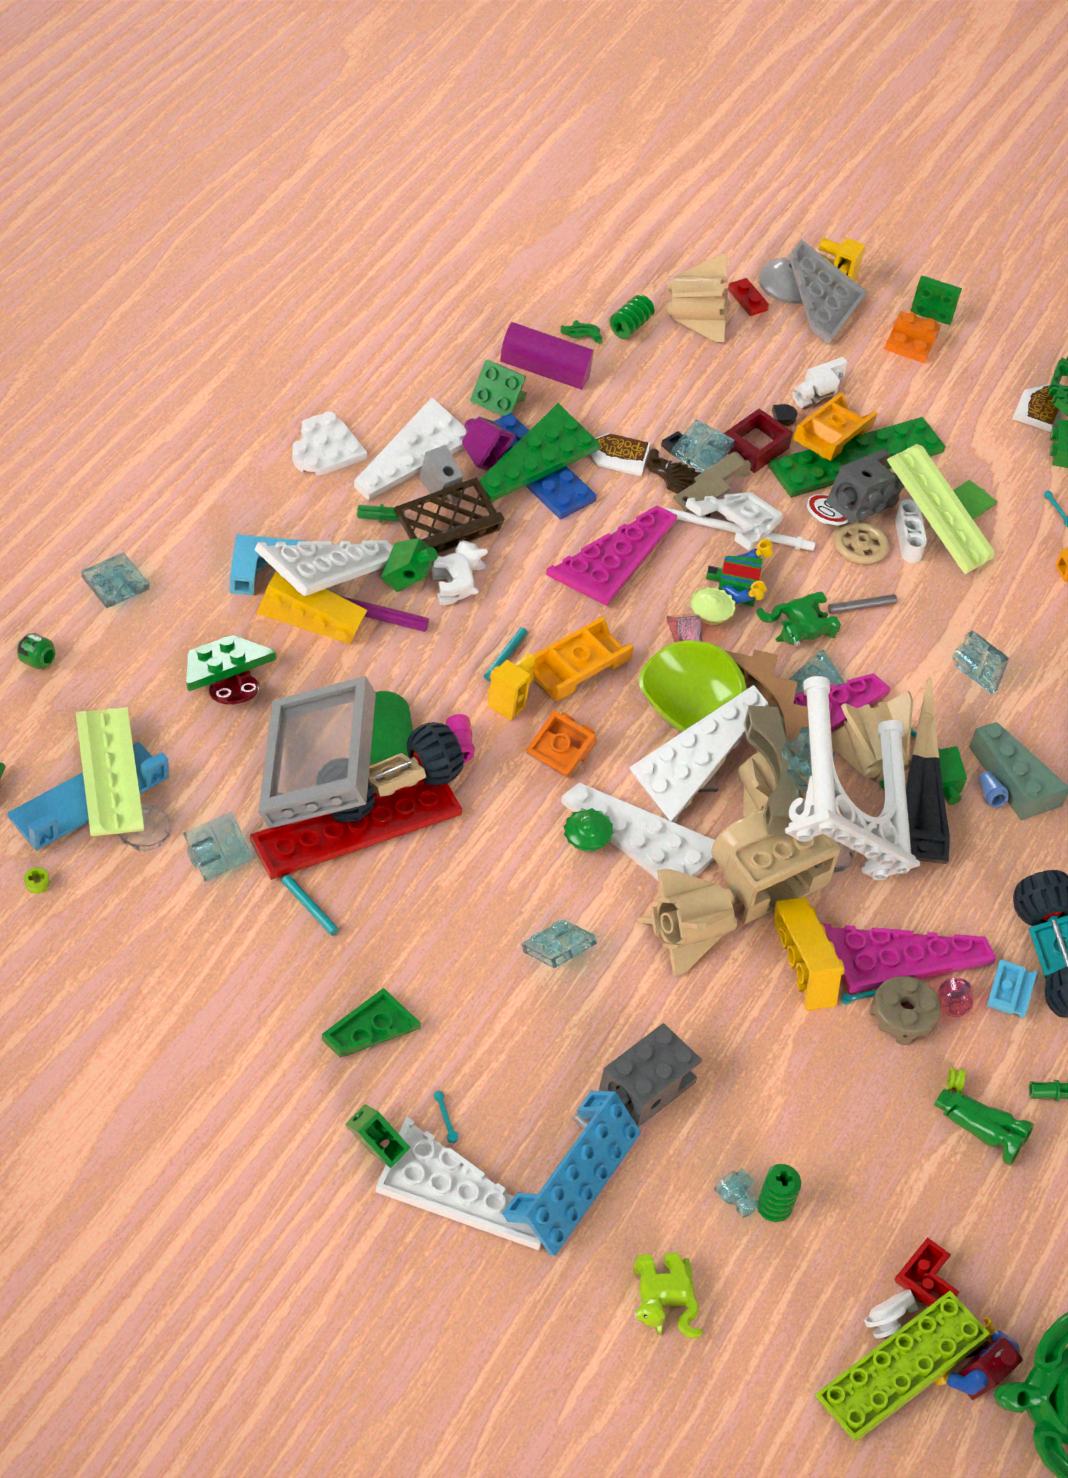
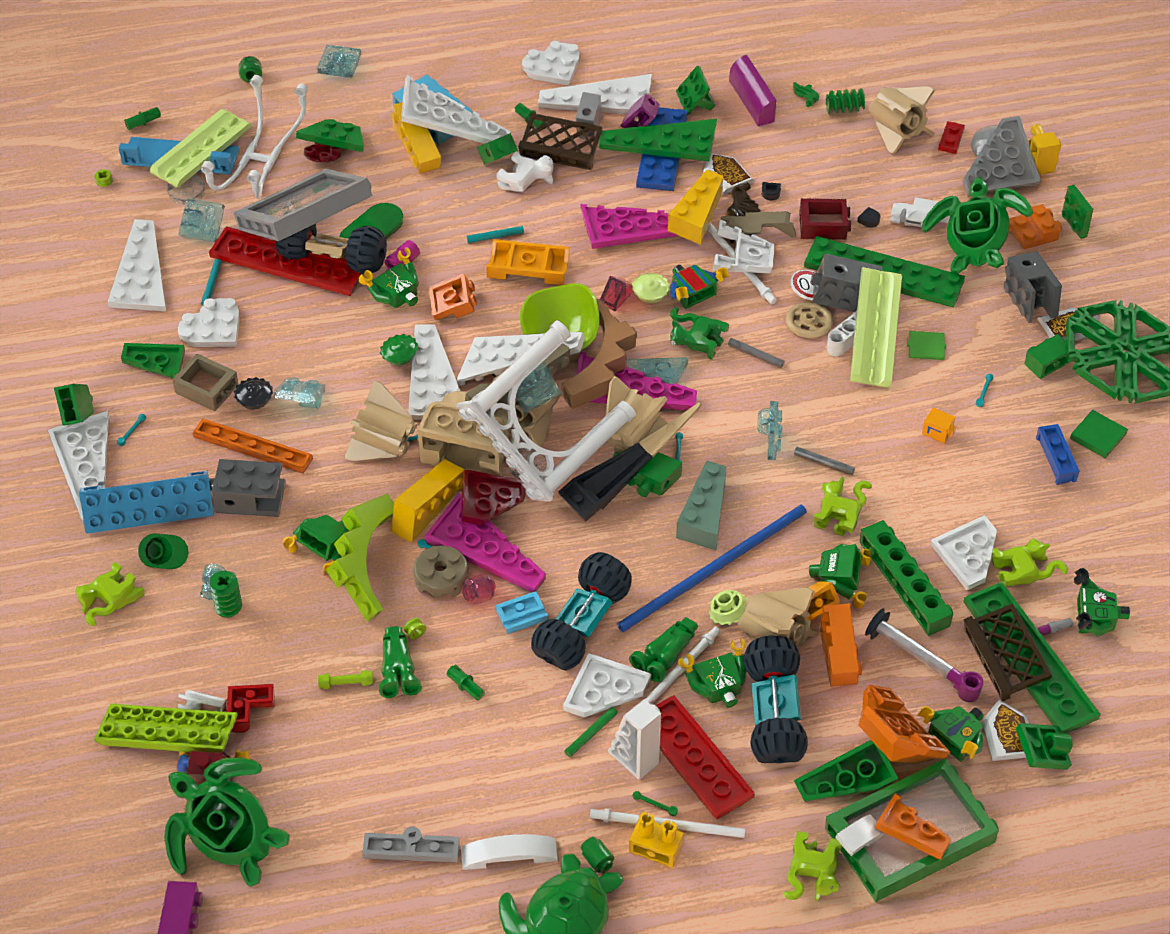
camera: 55 degrees right, 0 degrees up
magenta axle [341,596,429,632] -> none
yellow brick [488,653,536,721] -> none
clear light blue plate [671,419,734,472] -> none
light orange piece [793,392,878,461] -> none
medium blue cone [979,771,1008,808] -> none
none -> white wing [108,219,166,312]
none -> green piece [138,533,189,569]
none -> dark tan window [173,354,239,411]
none -> white plate [178,298,240,347]
none -> orange tile [193,418,313,474]
none -> white bar [201,75,308,199]
none -> black piece [233,377,274,410]
none -> green torso [283,515,349,576]
none -> lime bar [318,670,373,689]
none -> lime arch [326,493,394,622]
none -> green torso [359,248,419,308]
none -> dark red plate [461,469,526,525]
none -> yellow wedge [668,169,723,245]
none -> flat silver bar [794,447,855,475]
none -> green animal [922,177,1033,274]
none -> dark grey torso [1004,251,1062,323]

